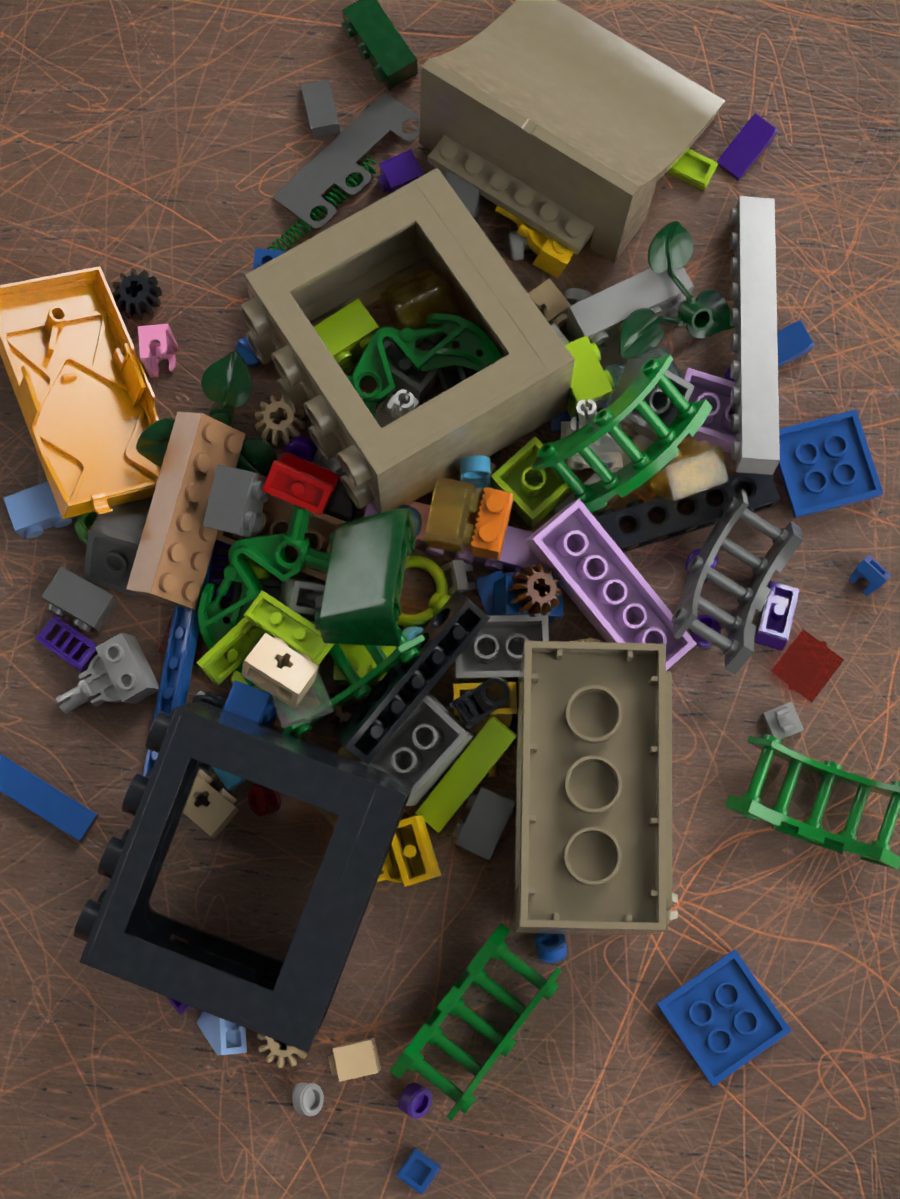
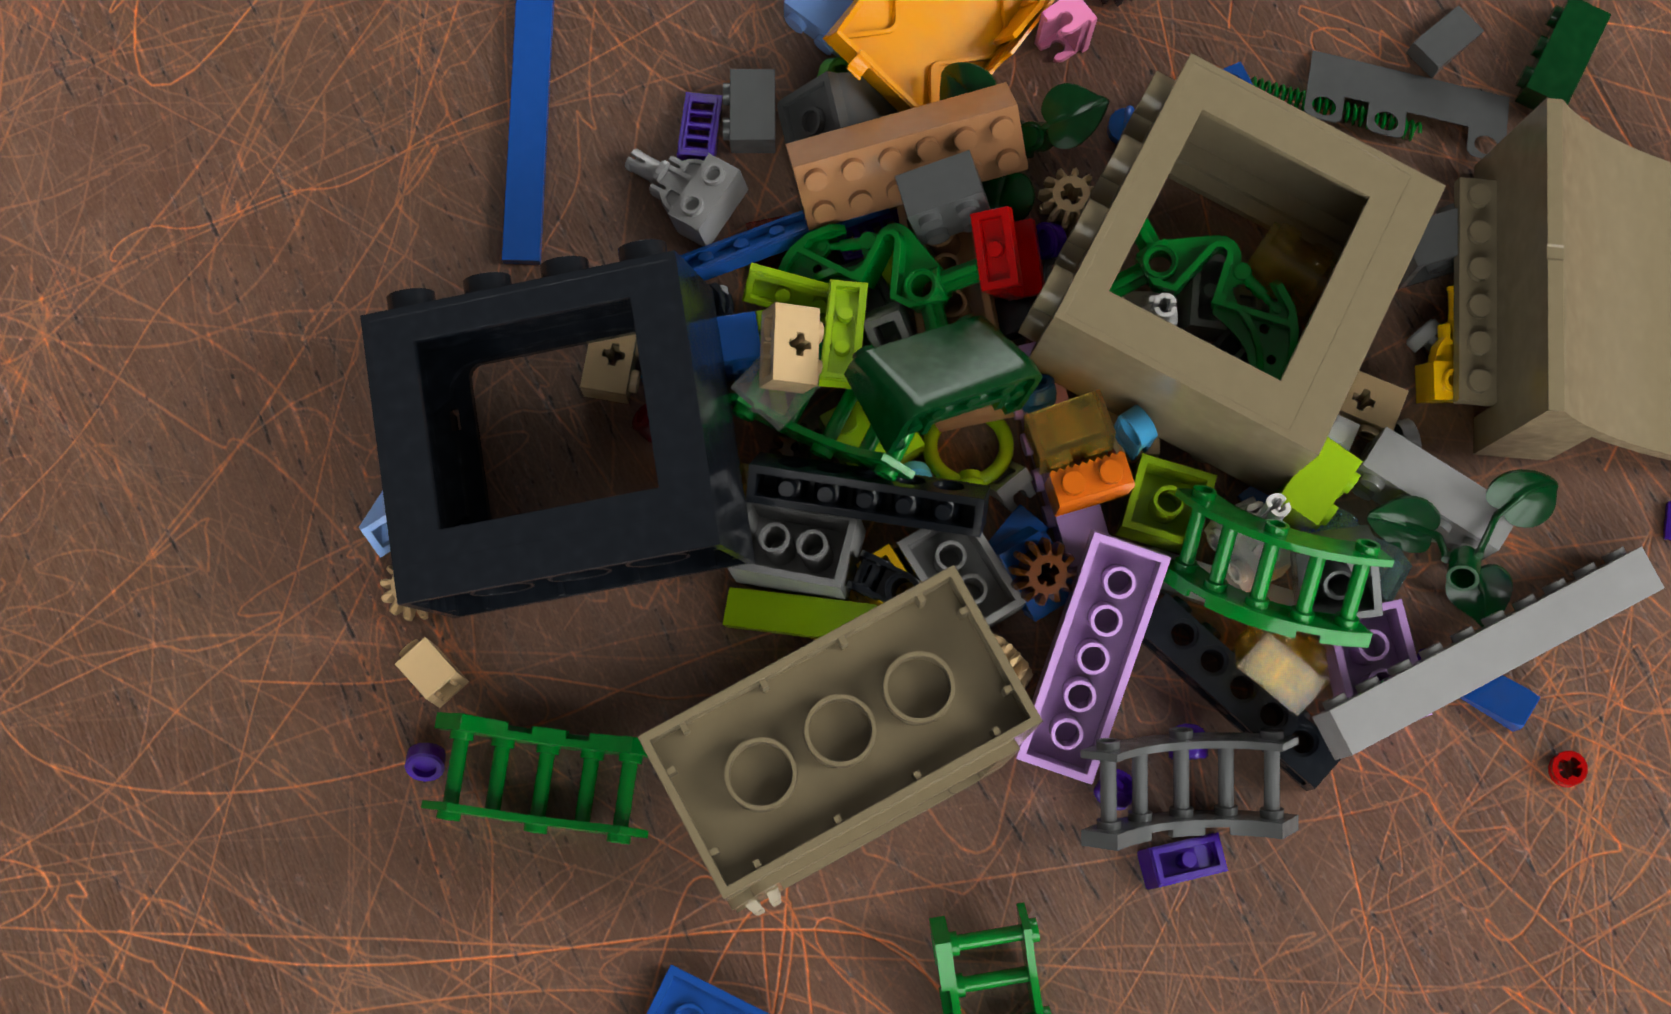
camera: 55 degrees right, 0 degrees up
light grey tile [292,1082,324,1116] -> none
lime brick [314,298,379,375] -> none
dark purple brick [377,149,424,194] -> none
yellow brick [377,815,441,887] -> none
blue tile [396,1147,441,1195] -> none
dark grey brick [452,787,516,862] -> none
blue tile [534,933,567,963] -> none
lime tile [666,149,719,191] -> none
light grey tile [761,702,804,740] -> none
clear red piece [770,629,844,703] -> none
blue plate [777,409,884,519] -> none
blue tile [849,555,891,596] -> none
none -> red bush [1548,751,1588,788]

